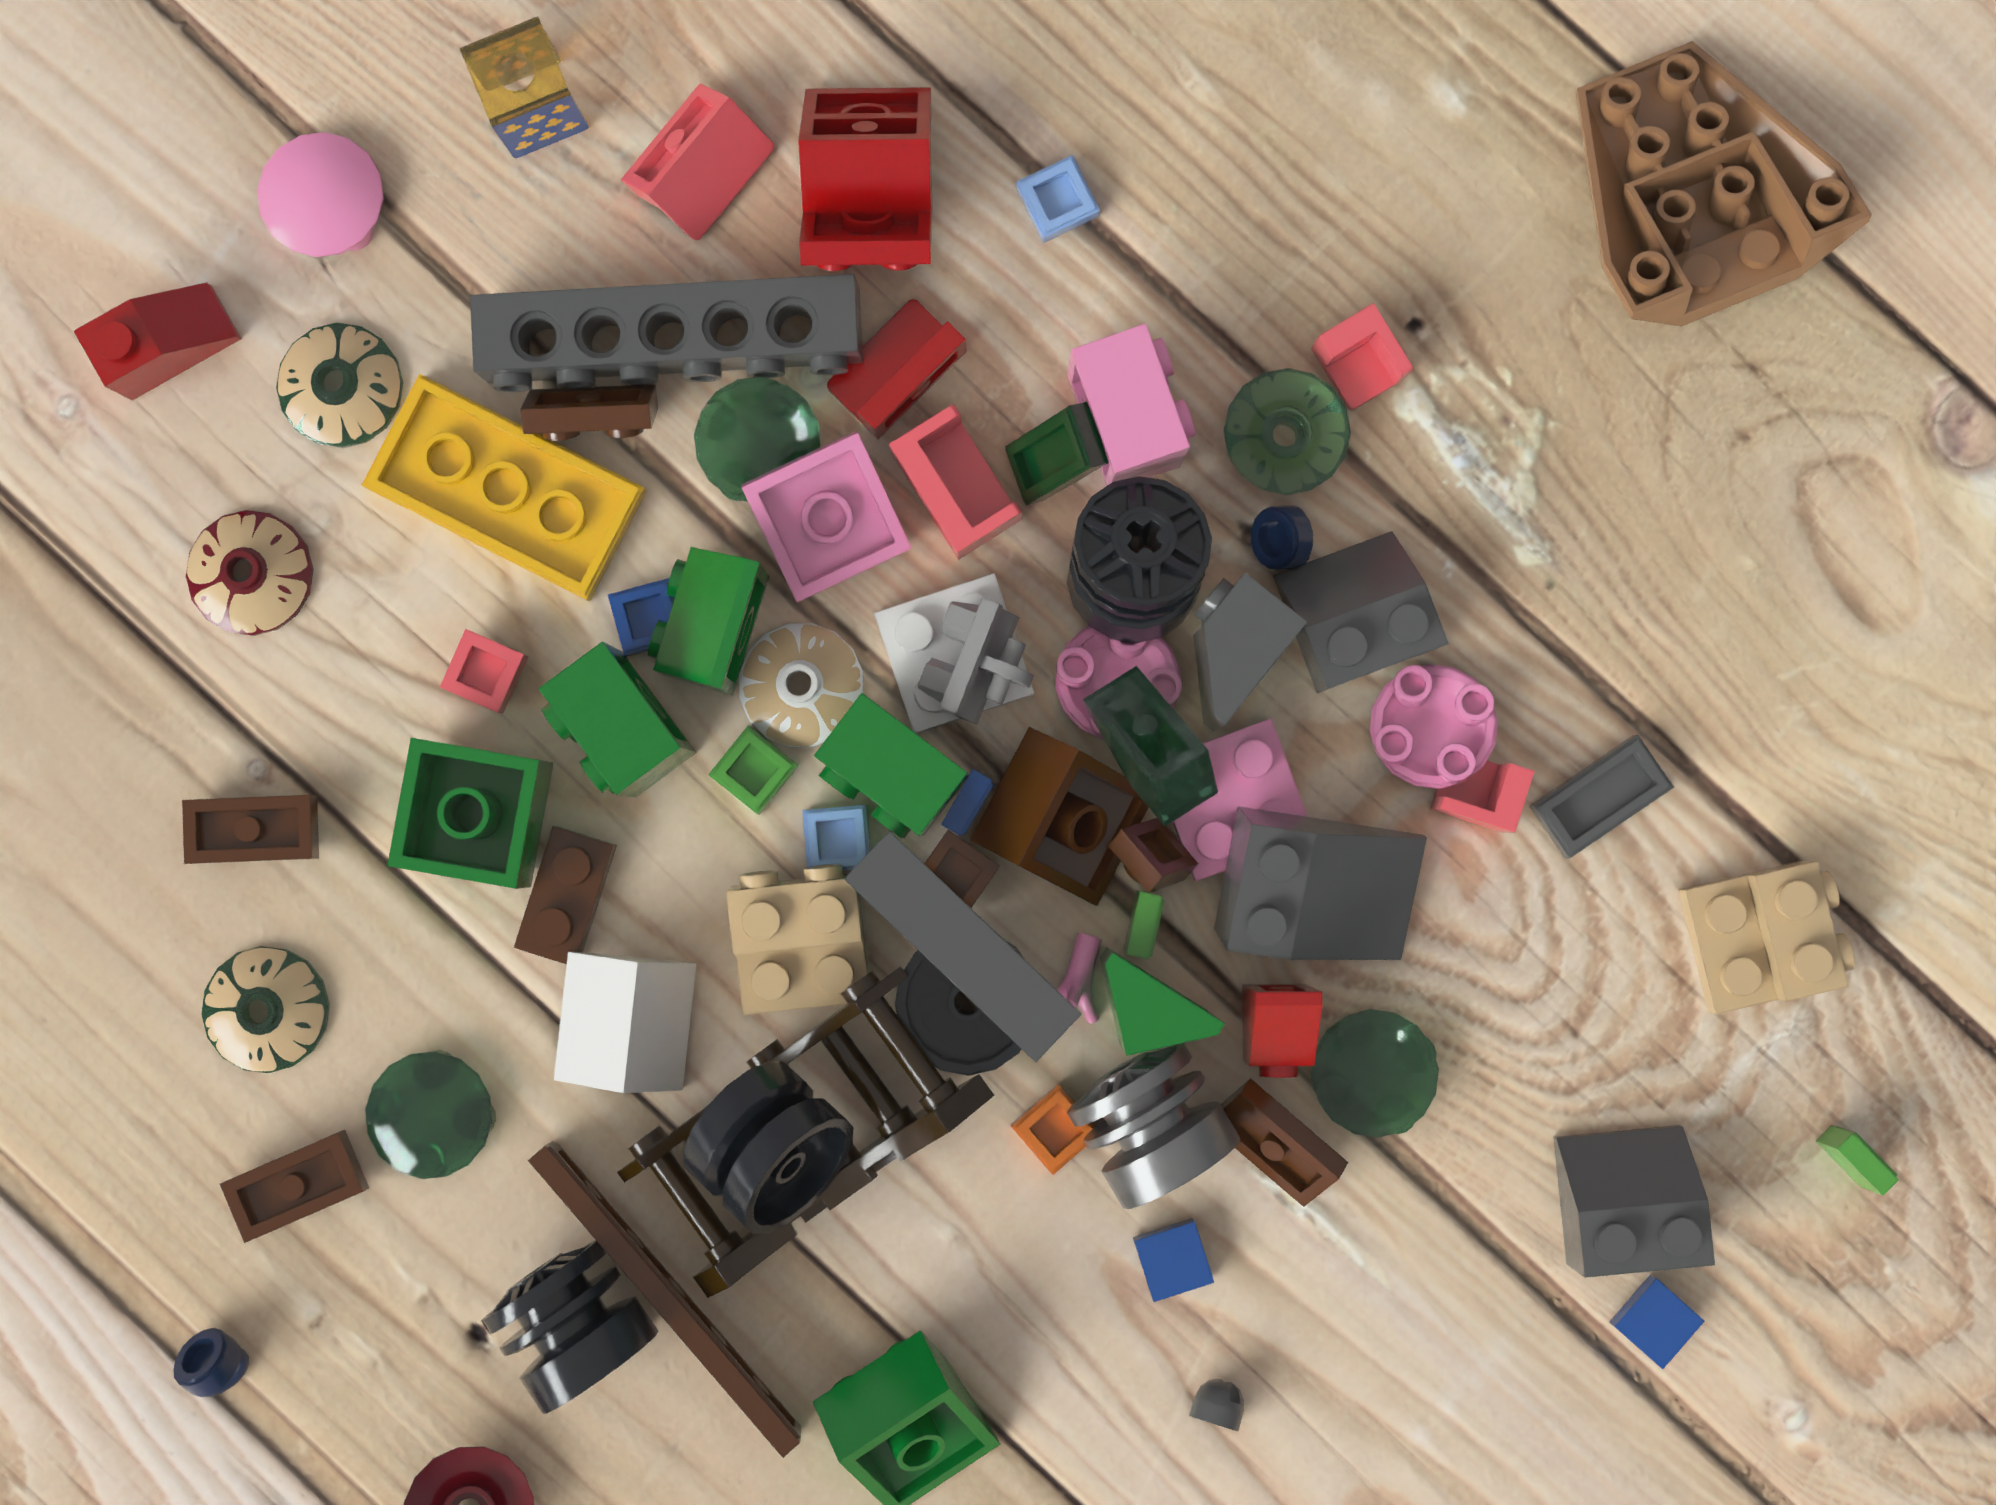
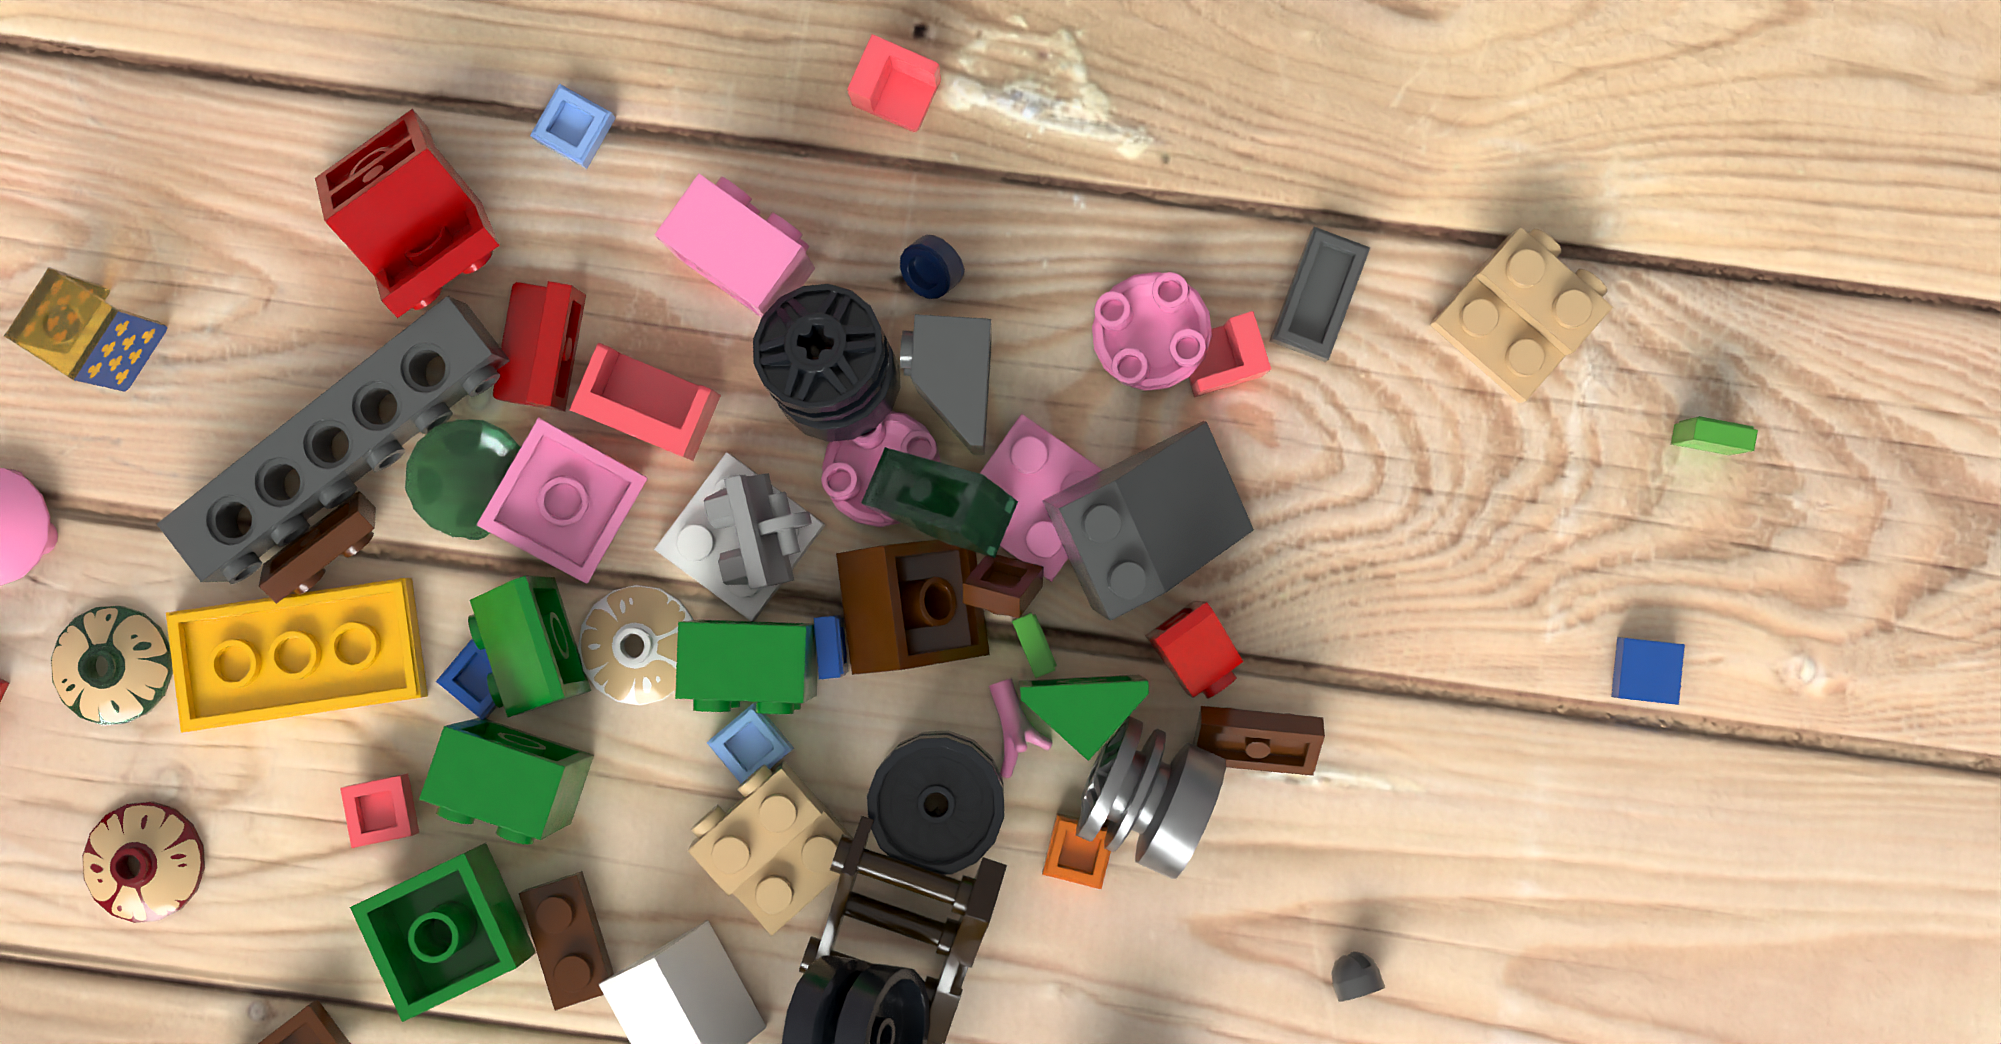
camera: 30 degrees left, 0 degrees up
coral panel [620,83,774,240] -> none
bright green tile [708,725,799,815] -> none
dark grey tile [844,831,1082,1062] -> none
reddish brown plate [924,830,1000,908] -> none
dark green tile [1005,402,1109,506] -> none
blue tile [1133,1218,1214,1302] -> none
clear green dish [1223,368,1351,496] -> none
dark grey slope [1273,531,1449,693] -> none
clear green dish [1311,1009,1439,1138] -> none
dark grey slope [1553,1125,1715,1278] -> none

